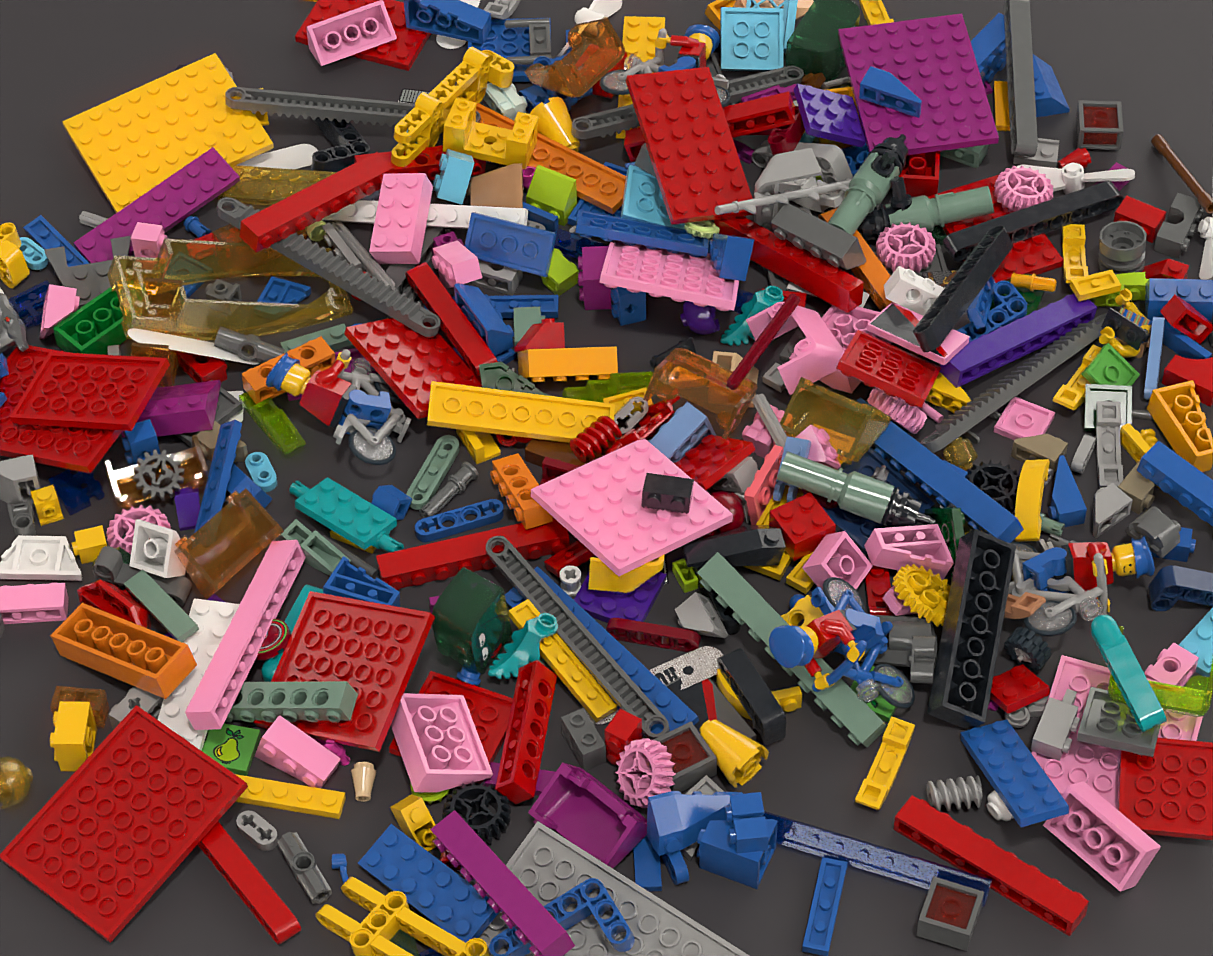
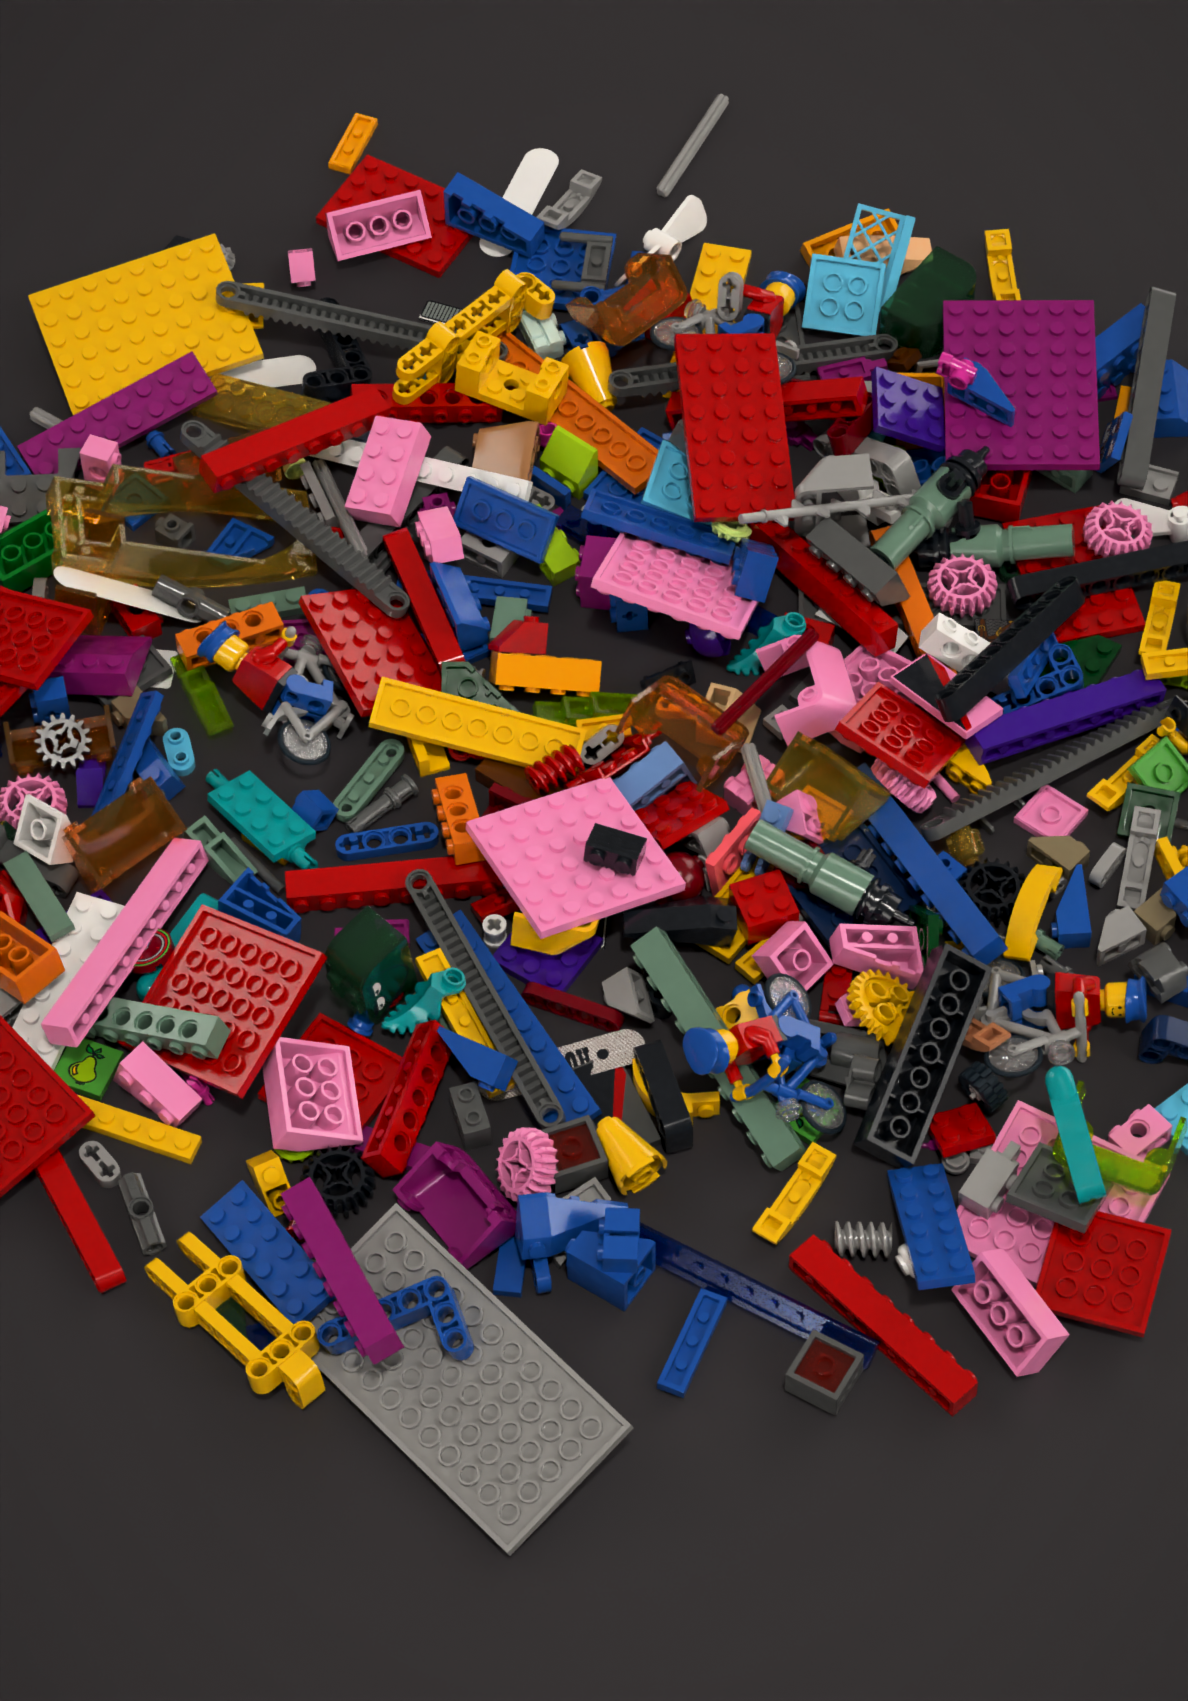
camera: 10 degrees right, 5 degrees up
blue hand [332,854,349,884] -> none
tan cone [351,762,376,802] -> none
medium azure brick [433,149,475,205] -> none
red brick [604,708,642,765] -> none
lime piece [672,558,698,593] -> none
light orange axle [1010,273,1056,292] -> none
none -> bright pink slope [288,248,316,287]
none -> blue slope [437,1026,518,1092]
none -> light grey beam [717,272,744,321]
none -> dark pink plate [936,352,978,390]
none -> blue tile [1095,411,1133,473]

